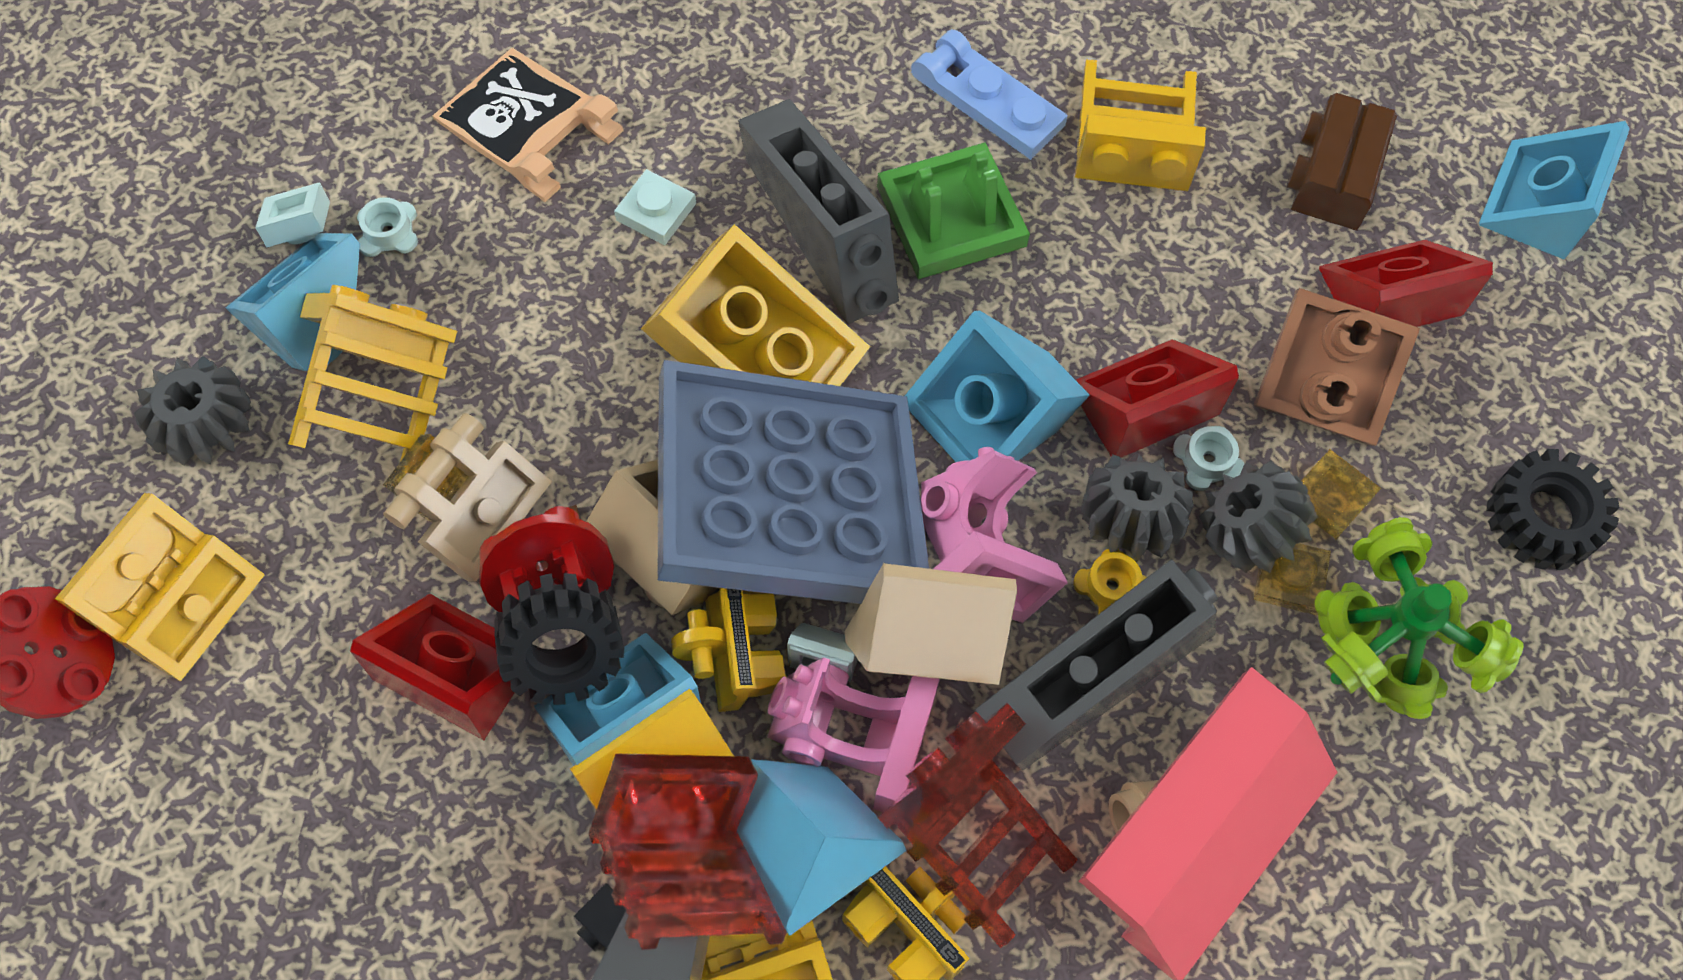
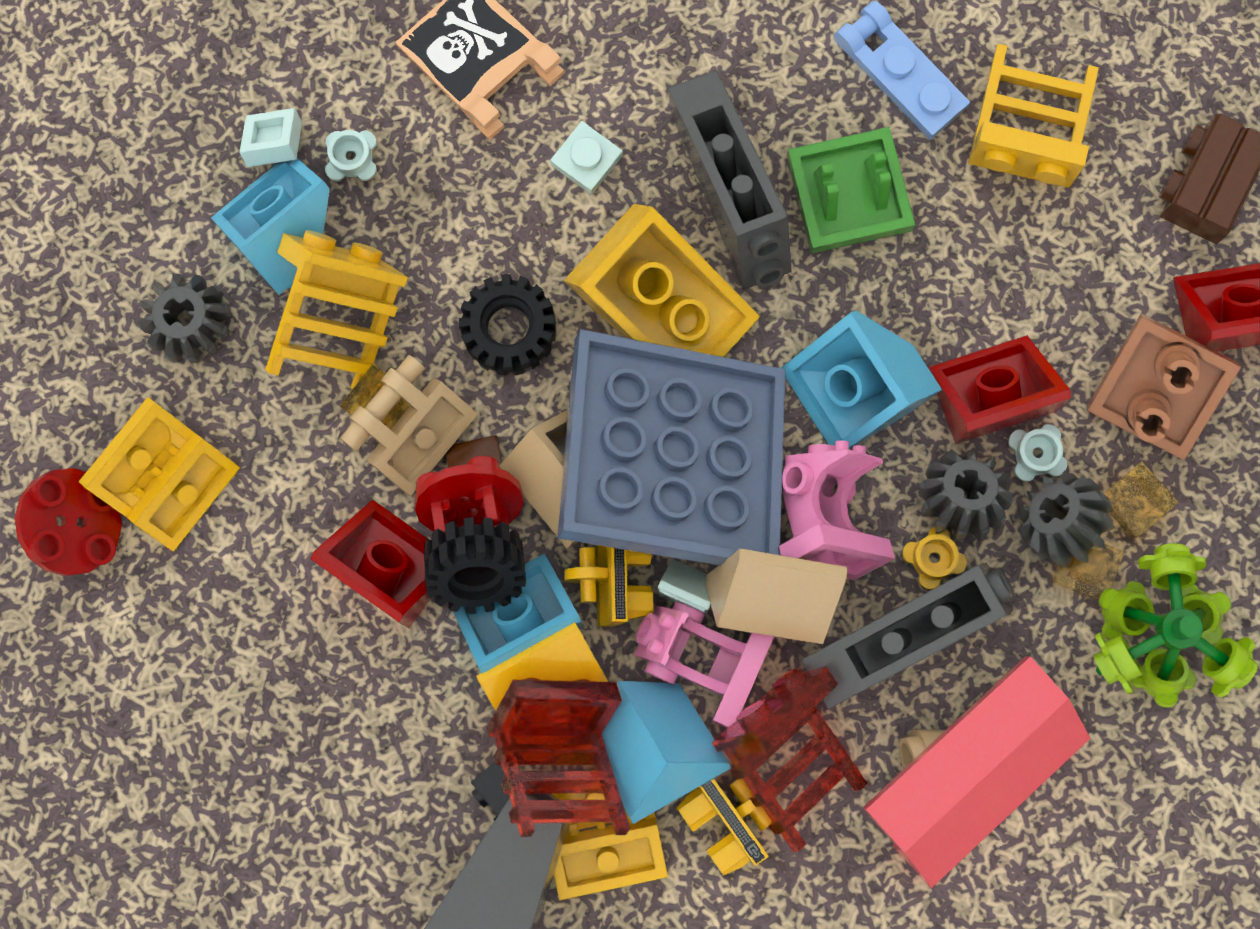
camera: 15 degrees right, 15 degrees up
none -> black tyre [459,274,557,376]

